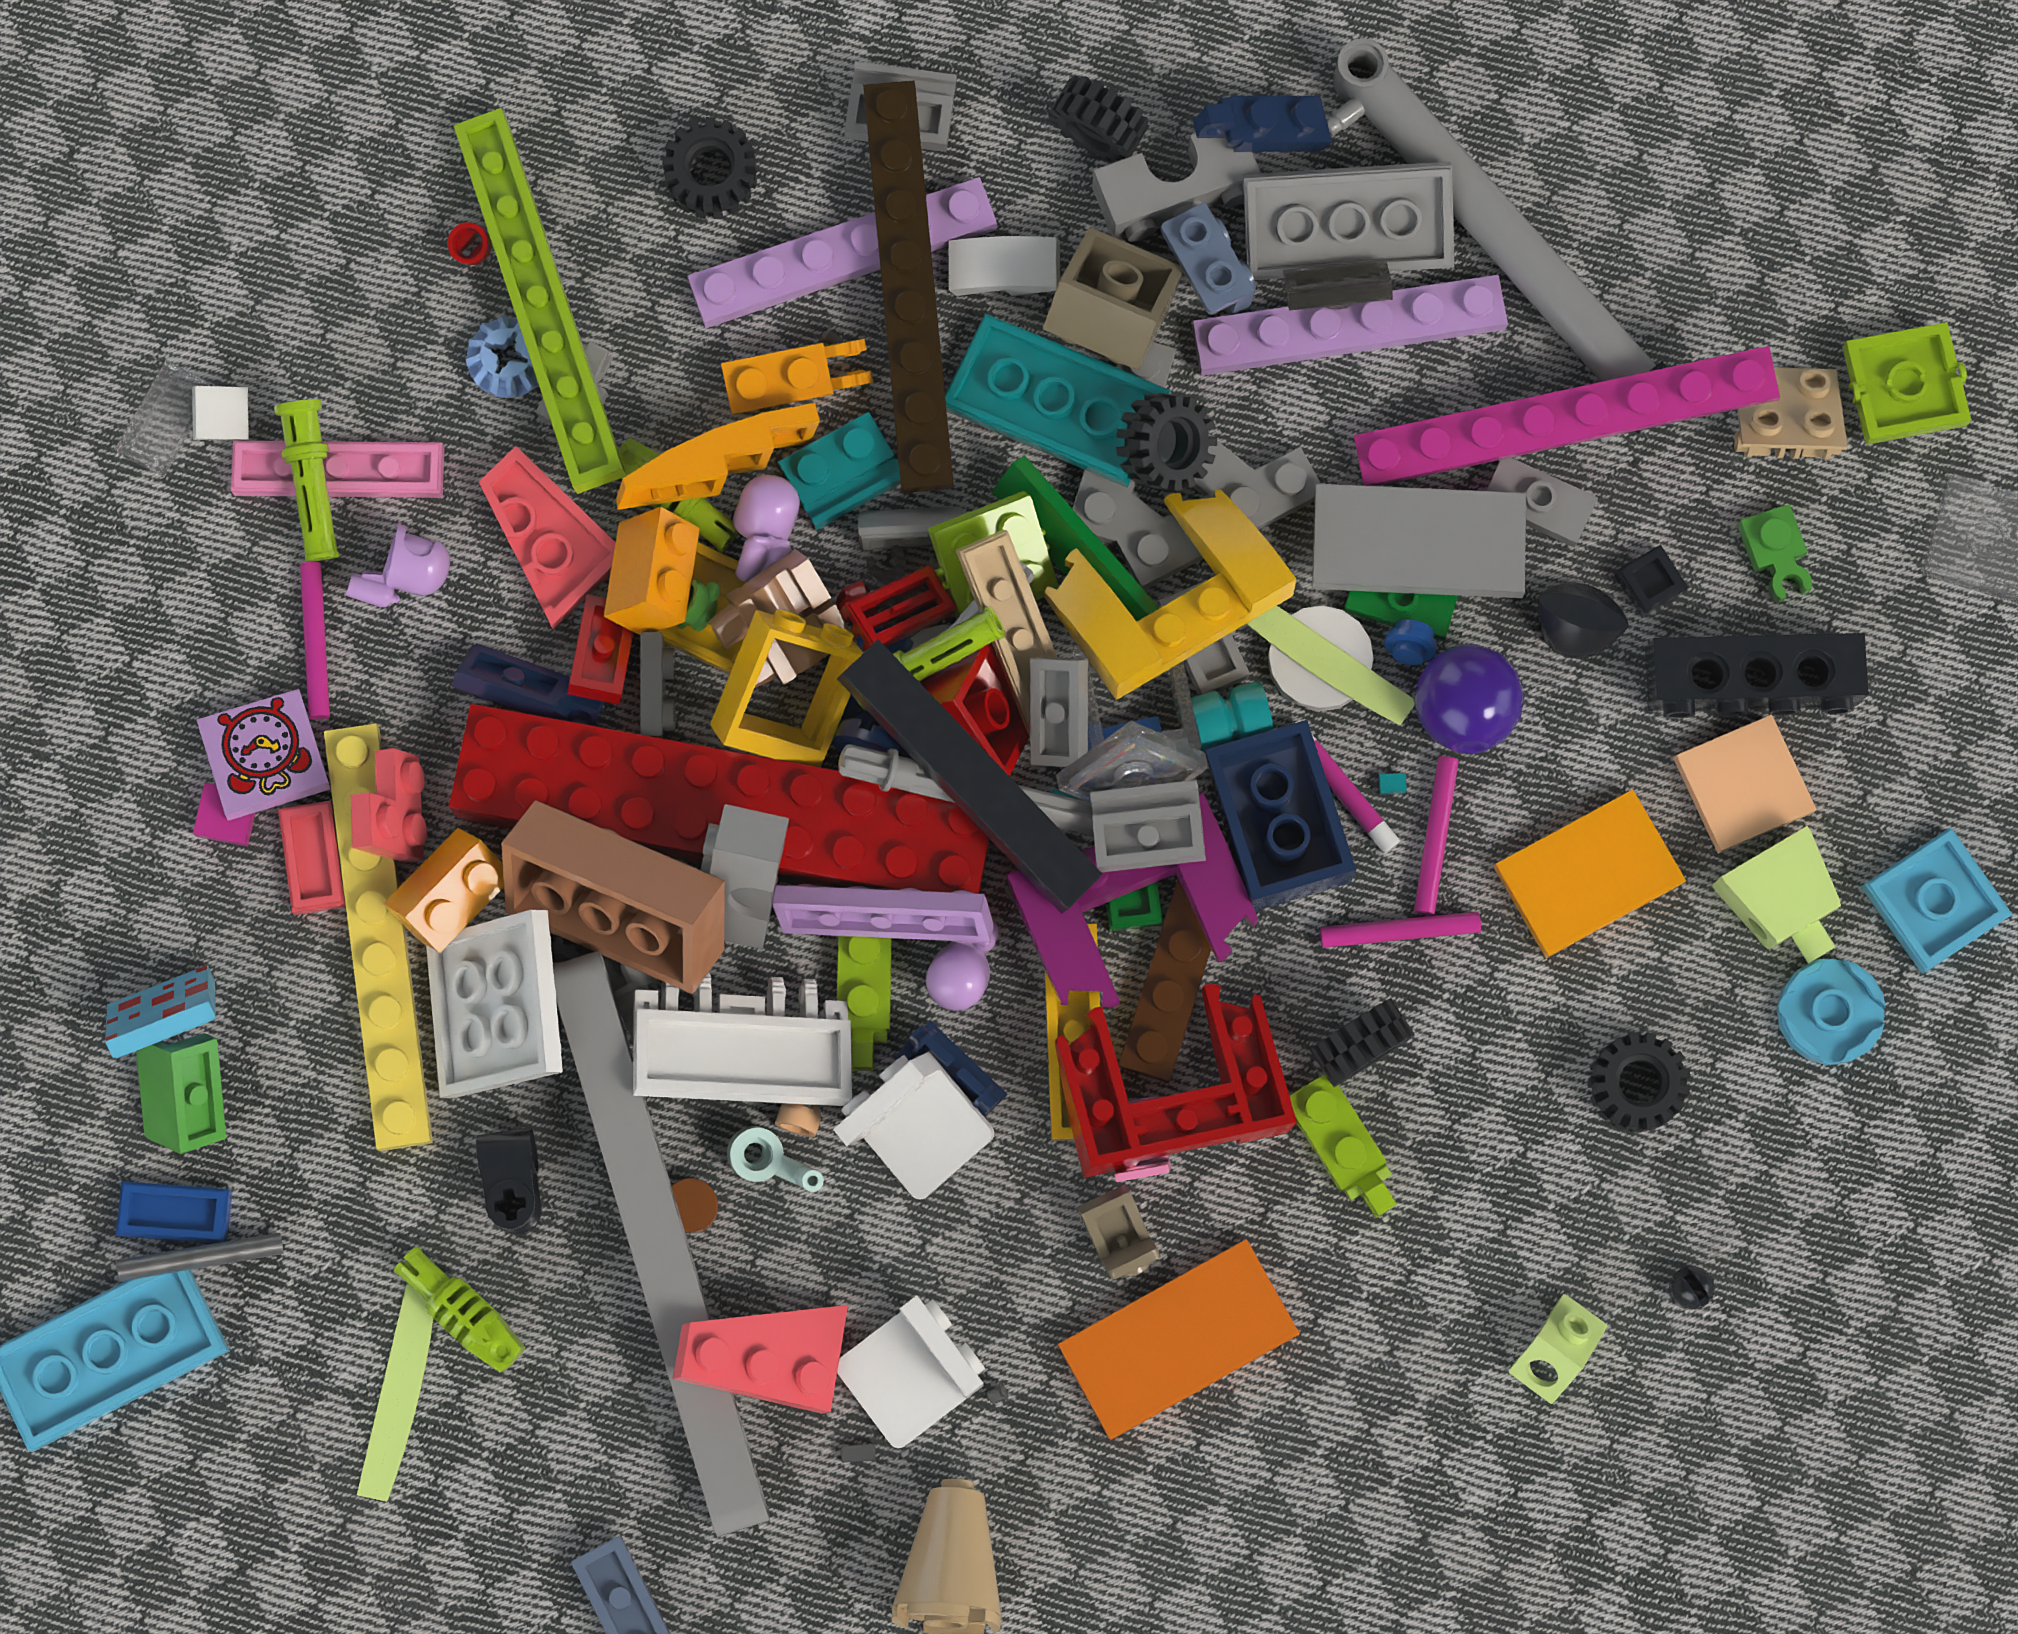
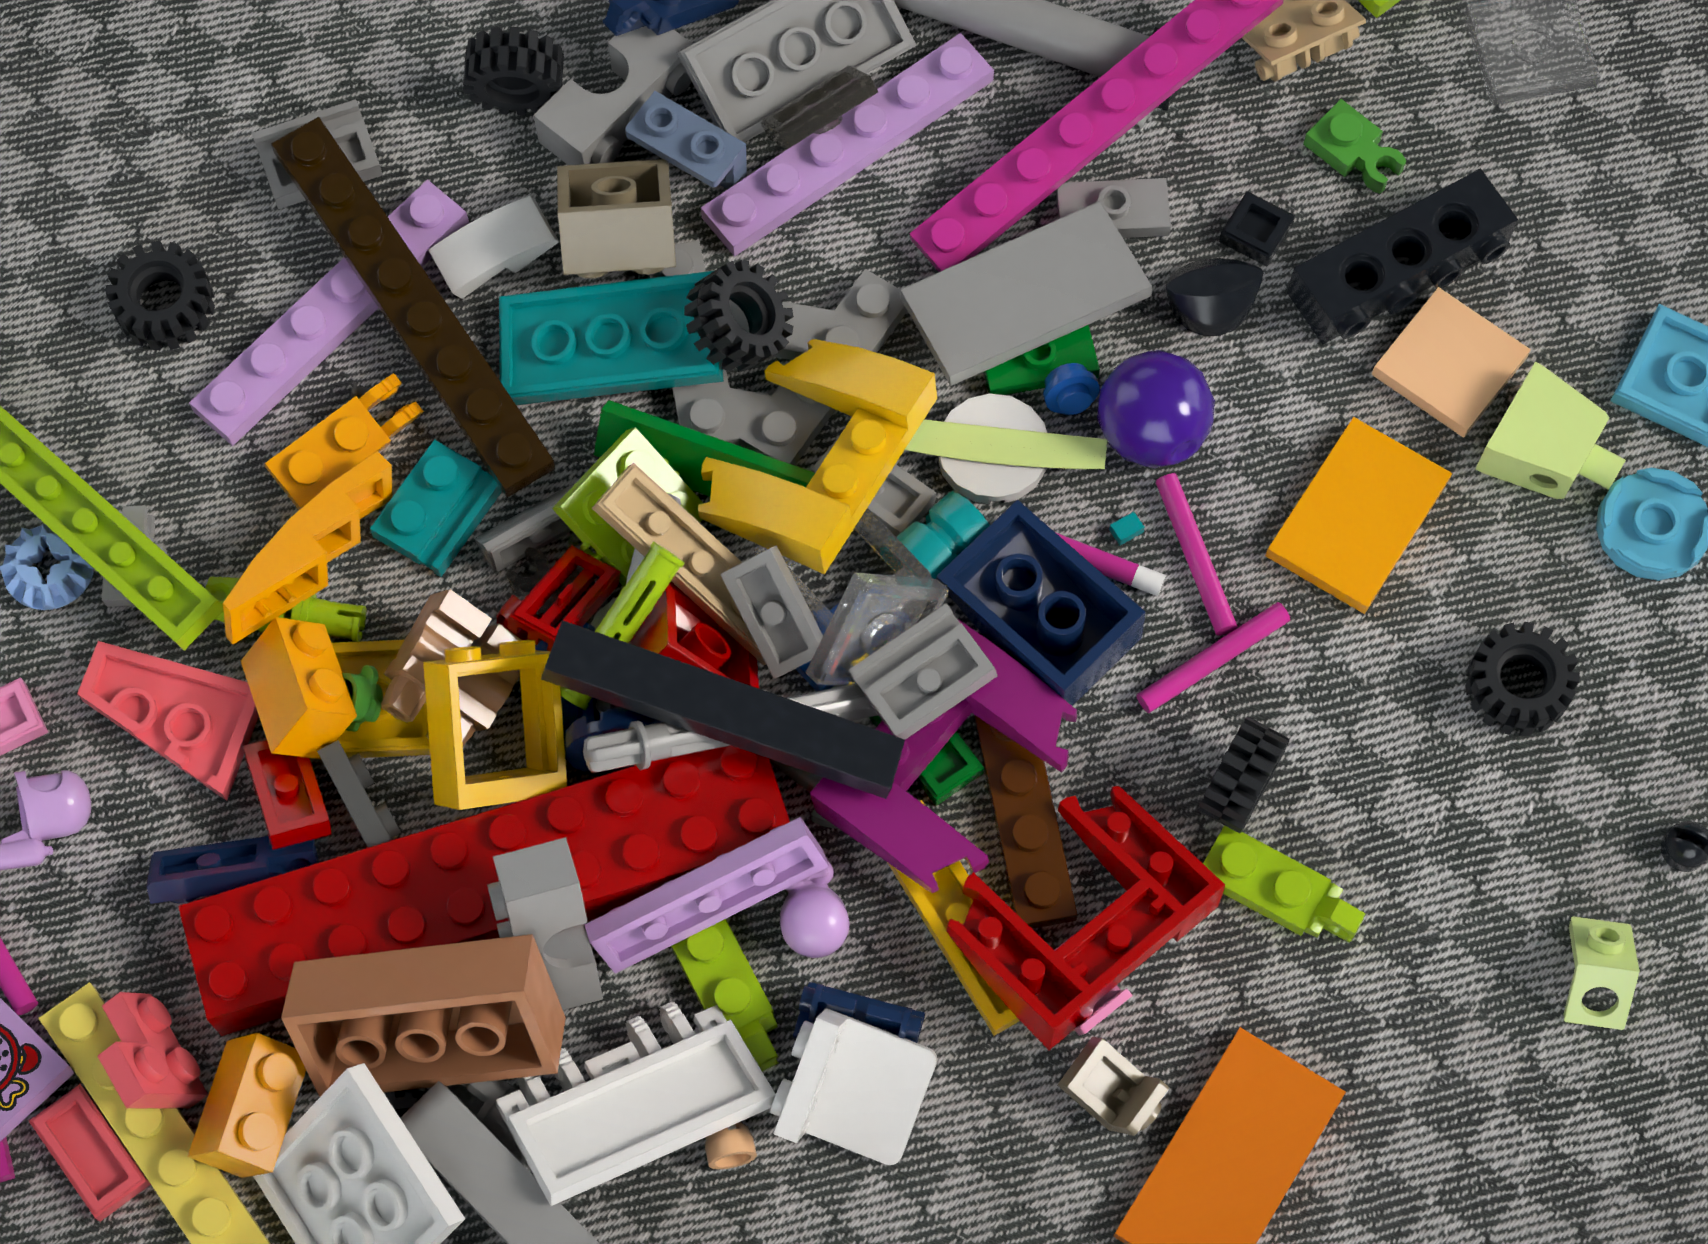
camera: 25 degrees left, 10 degrees down
light aqua plate [727,1126,824,1192] -> none
lavender piece [733,475,800,582] -> none

